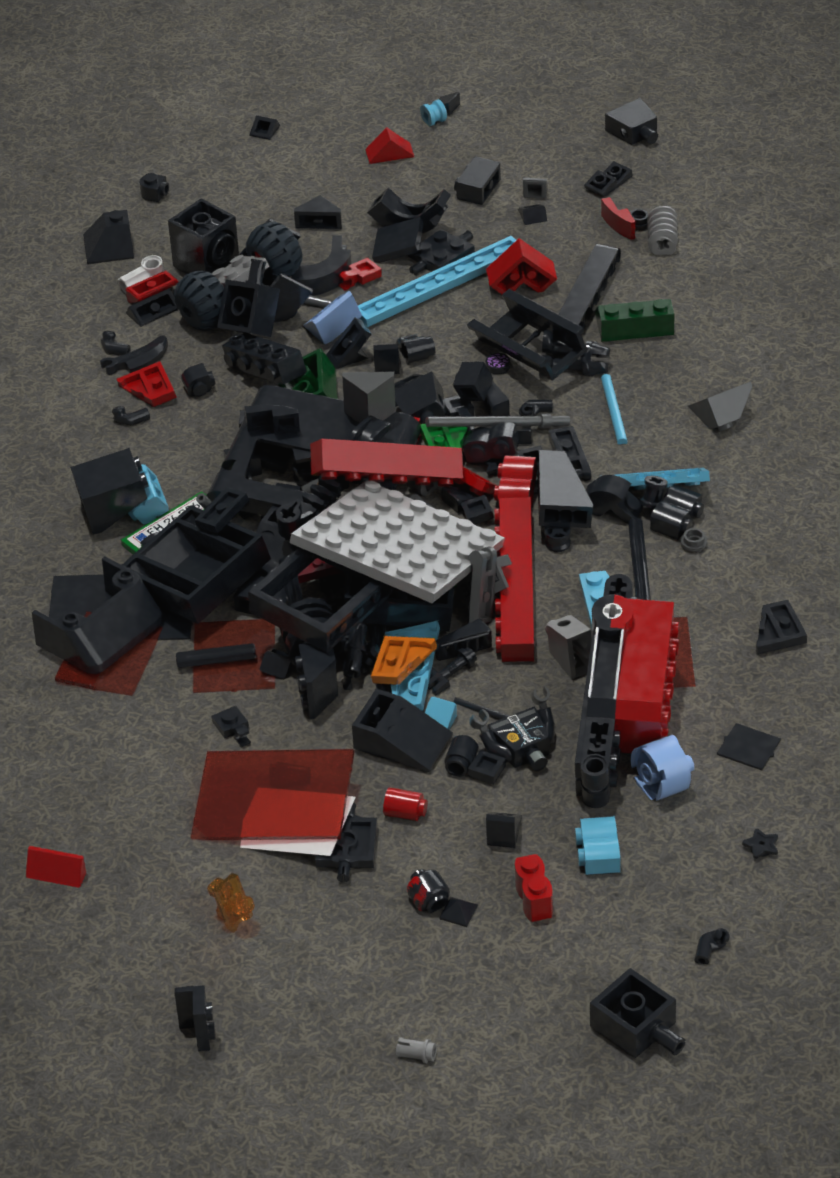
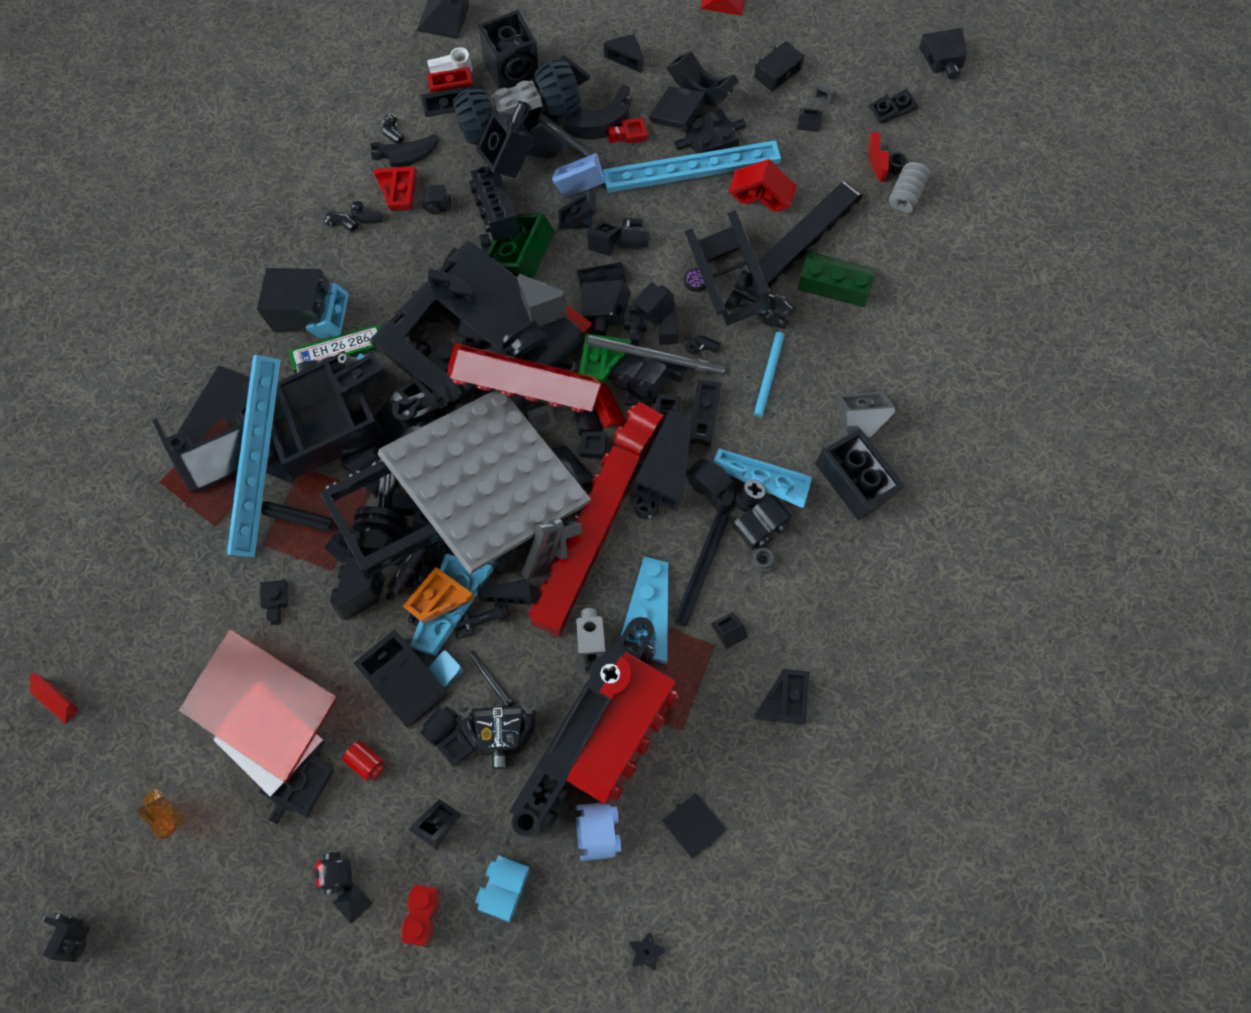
camera: 20 degrees right, 25 degrees up
none -> medium azure plate [227,355,281,557]
none -> black arm [324,211,359,232]
none -> black slope [711,612,748,649]
none -> black slope [814,429,905,521]

